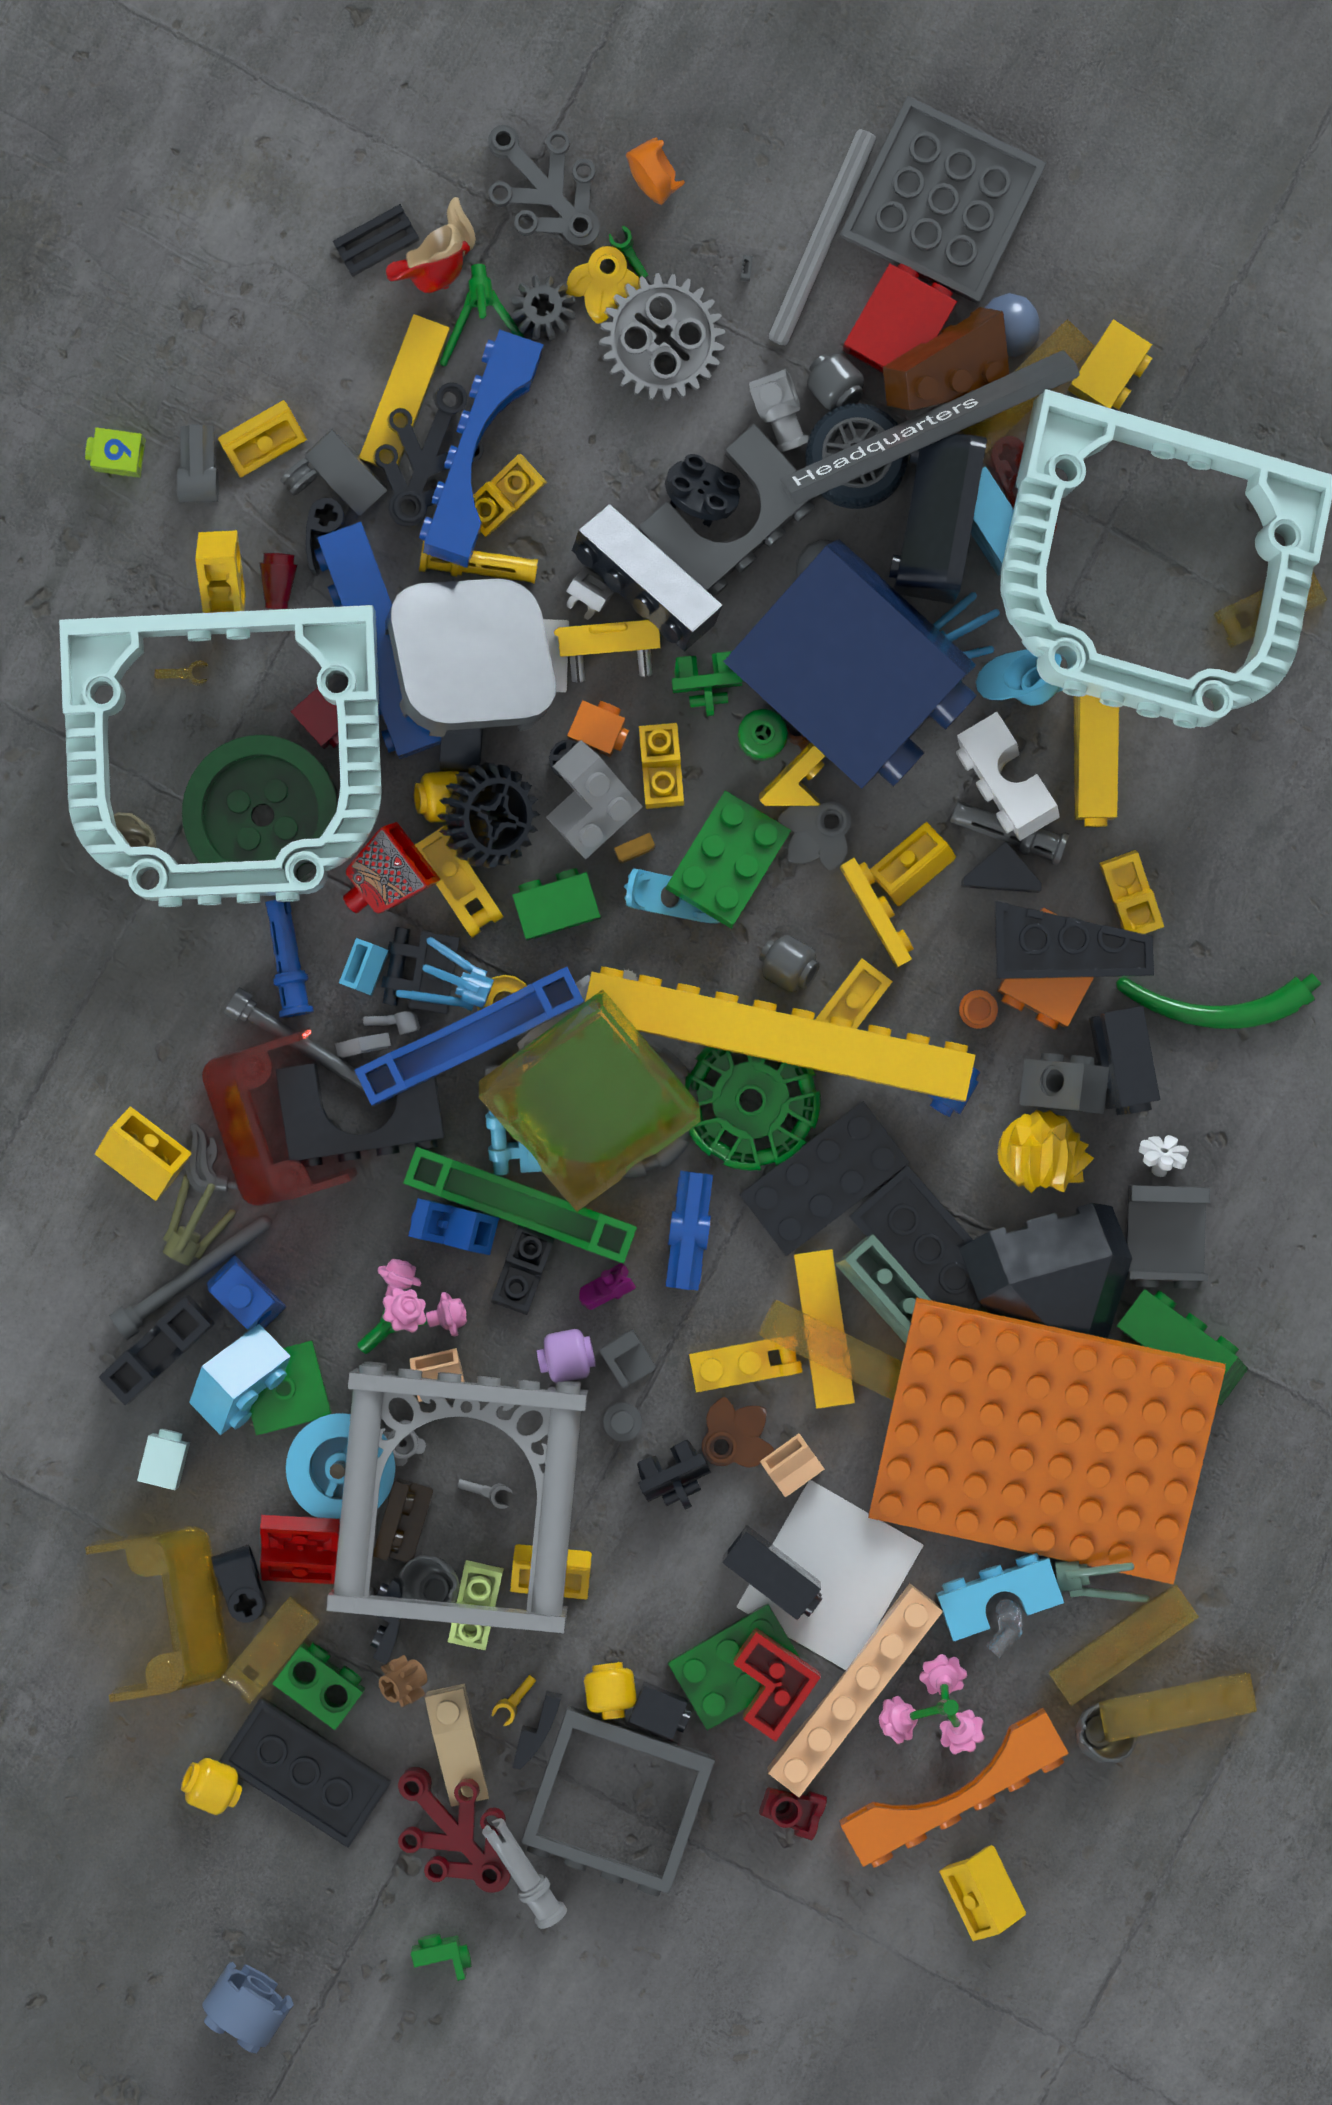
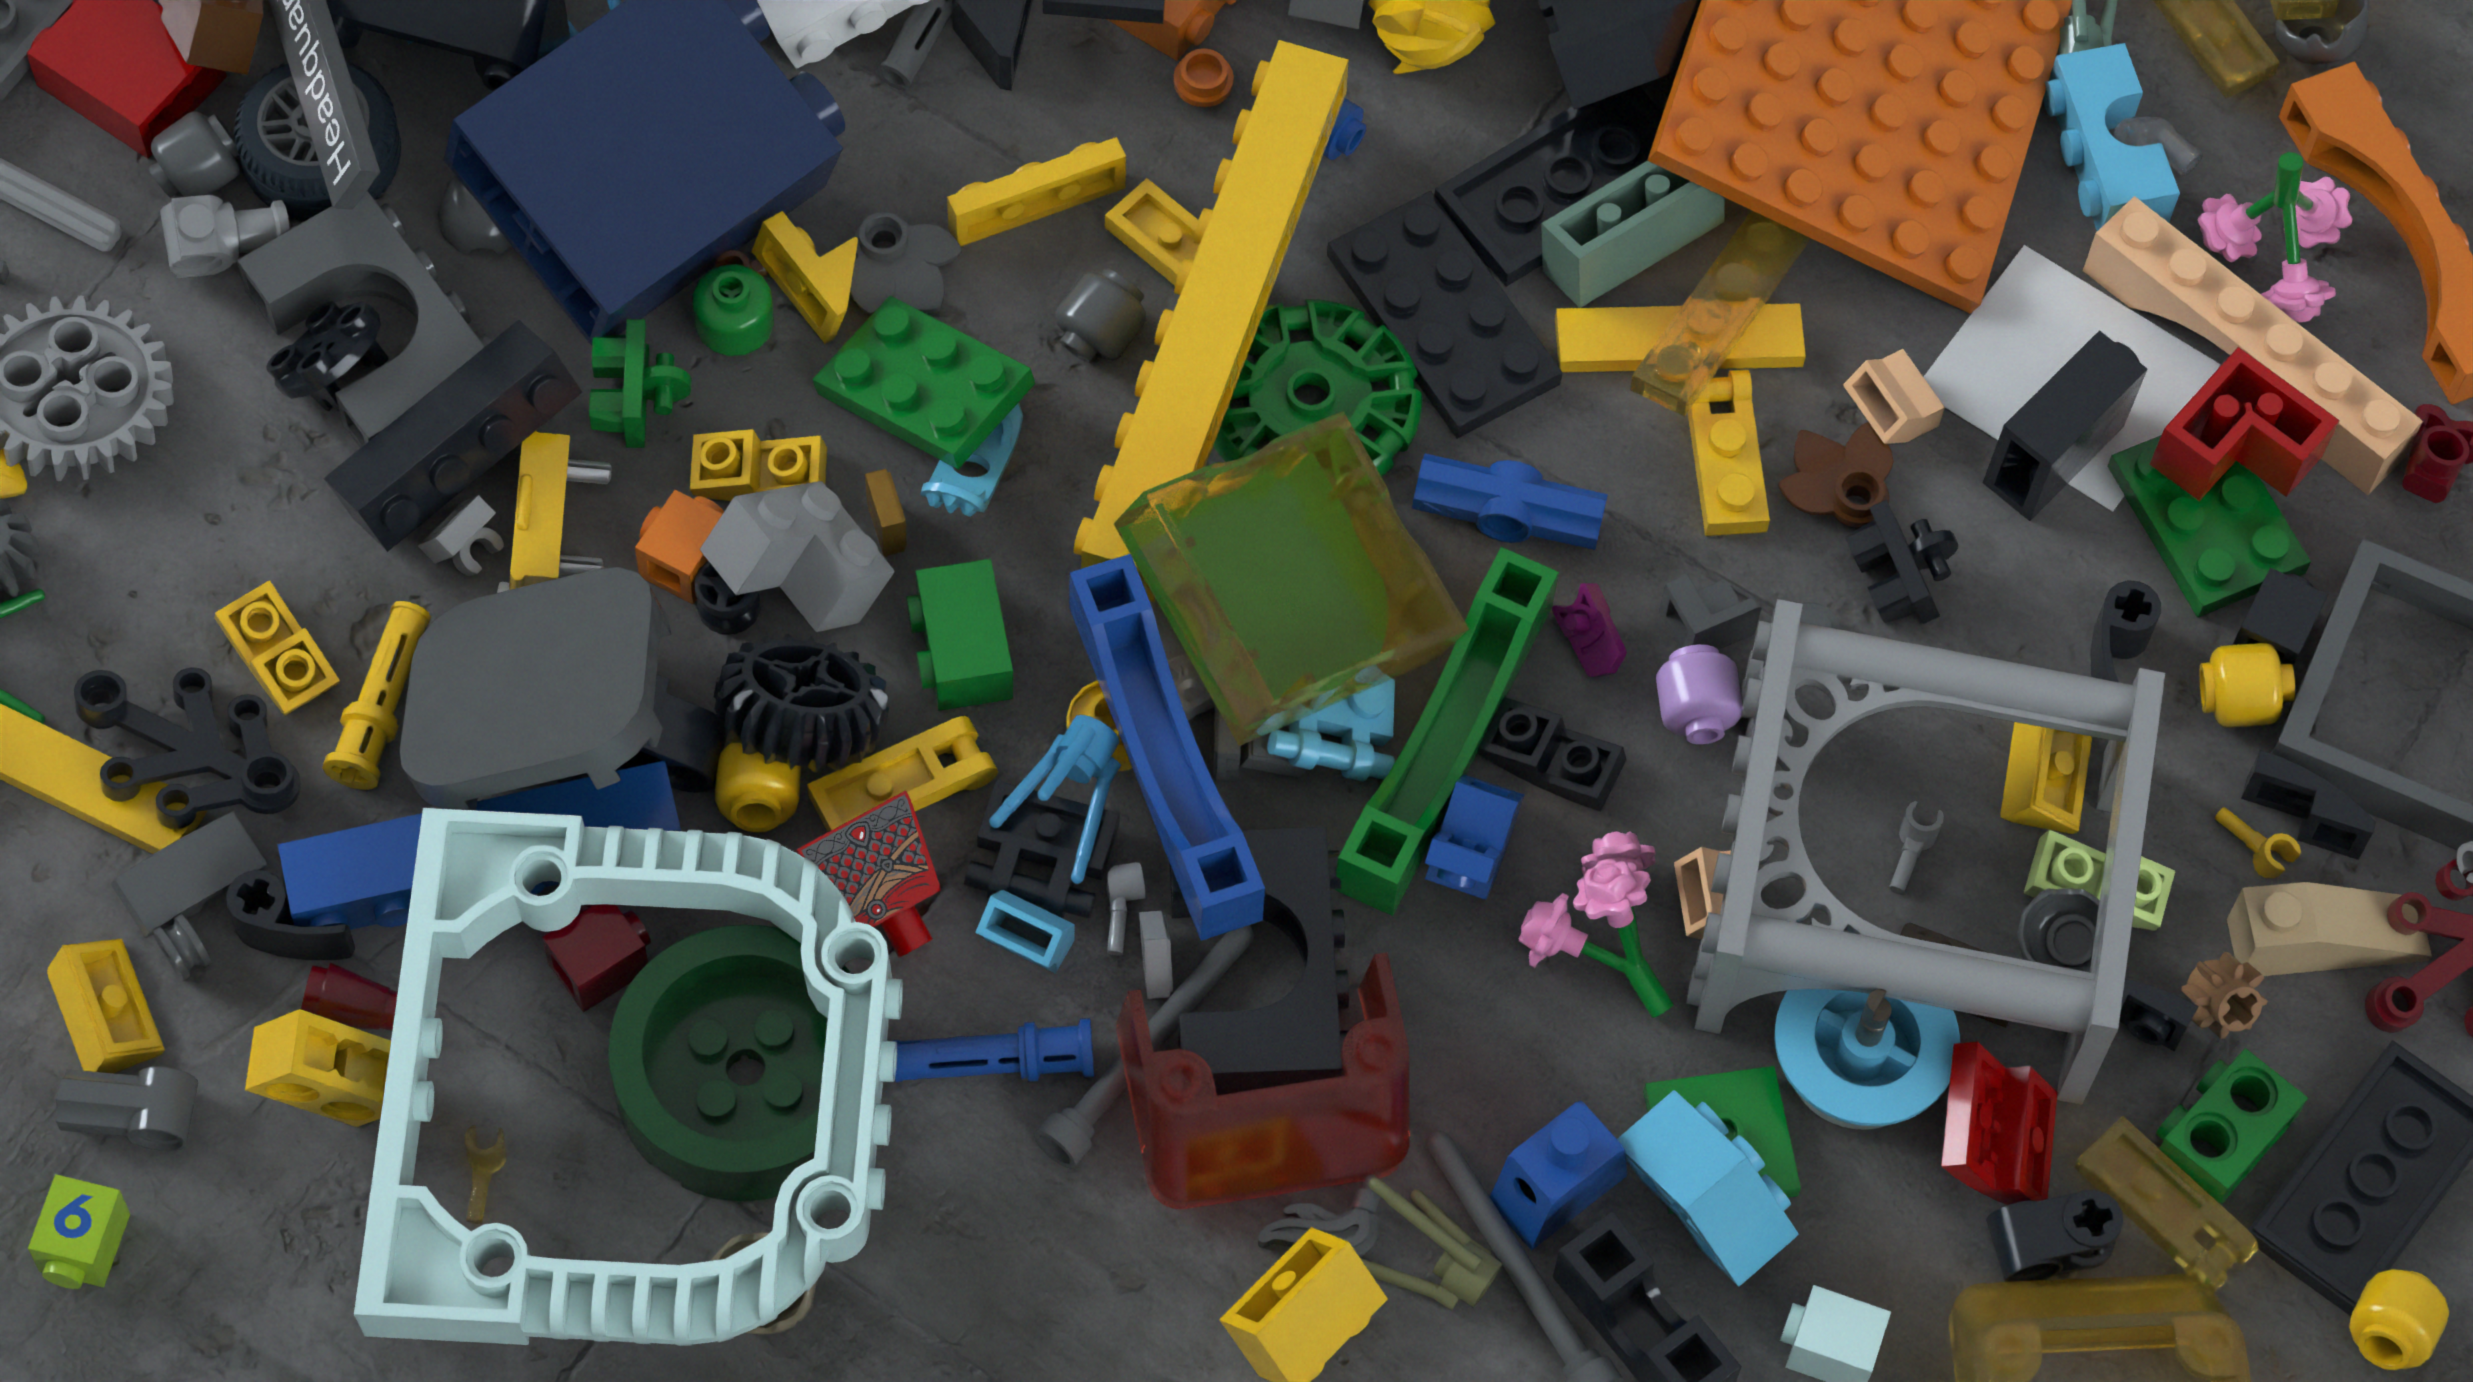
camera: 85 degrees left, 25 degrees down
blue arch [419,329,544,568] -> none
yellow slope [870,821,956,906] -> none
none -> black panel [2090,580,2161,682]

